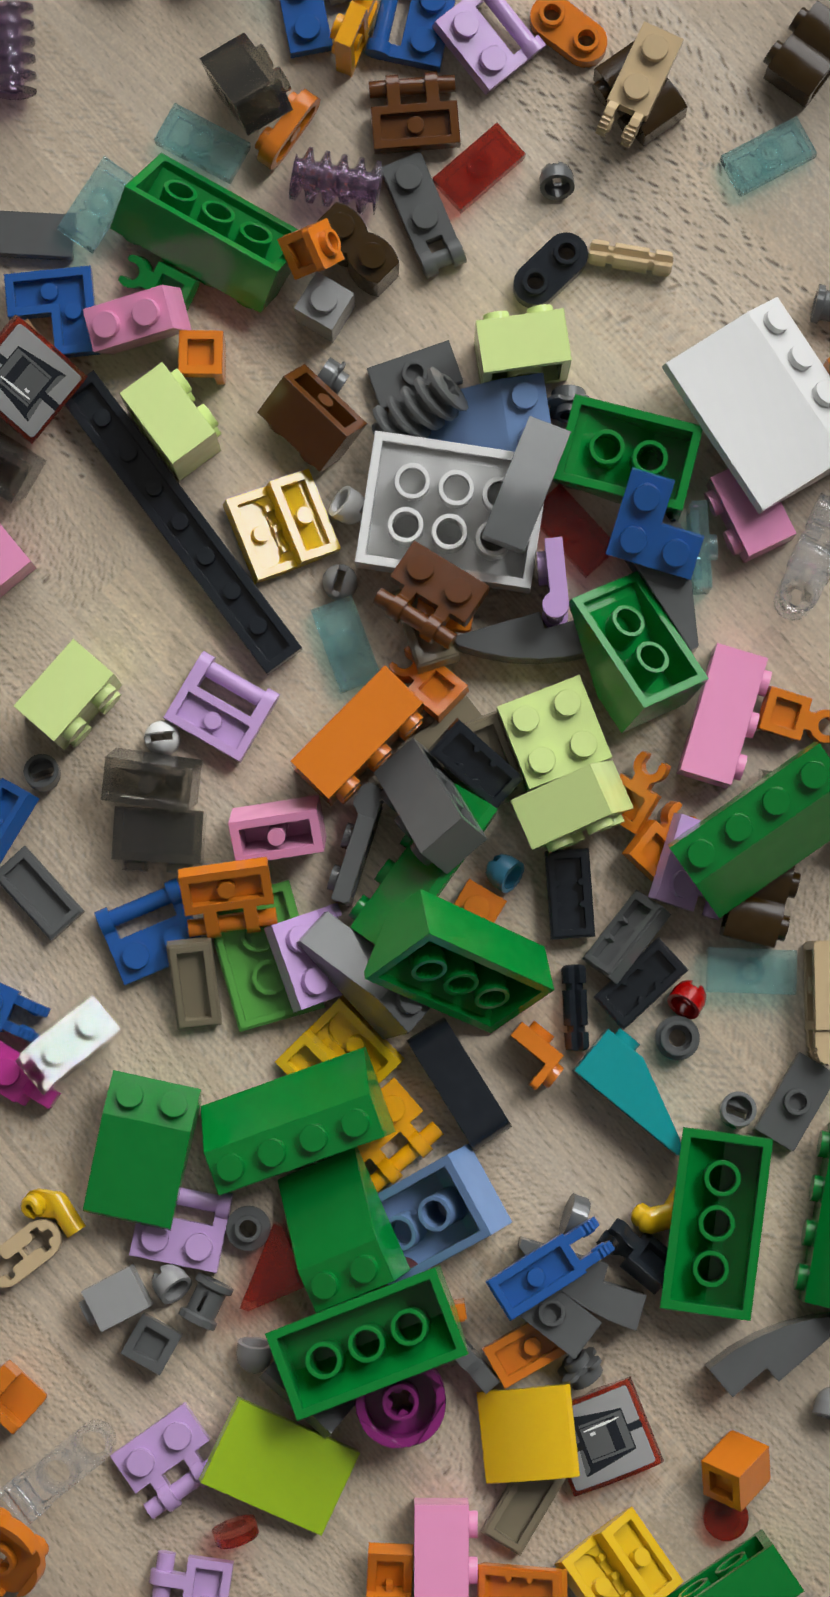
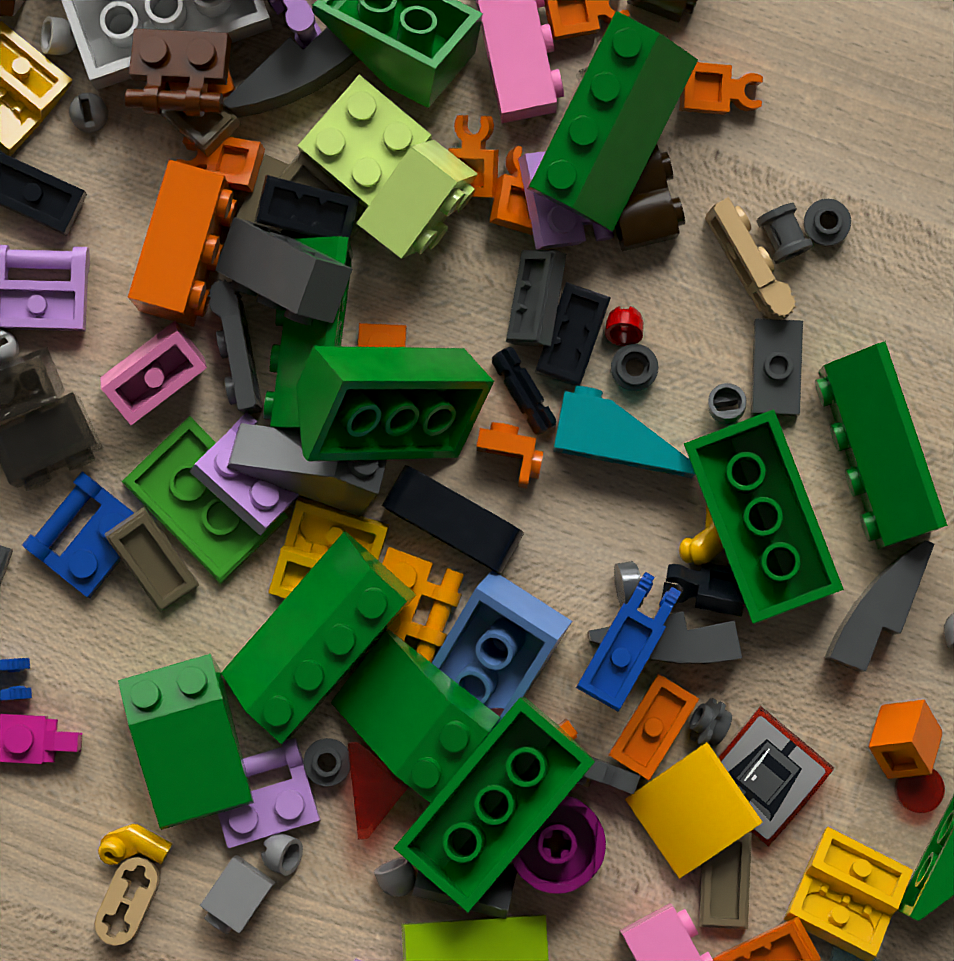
camera: 25 degrees left, 0 degrees up
clear smoke brick [15,995,121,1096] -> none
dark grey plate [121,1312,183,1375] -> none
orange plate [178,856,278,938] -> none
dark grey bush [178,1272,234,1331] -> none
clear light blue plate [311,595,379,693] -> none
dark azure hinge [485,854,524,893] -> none
dark grey plate [519,1290,602,1359] -> none
black plate [544,848,595,940] -> none
clear light blue plate [706,947,797,995] -> none

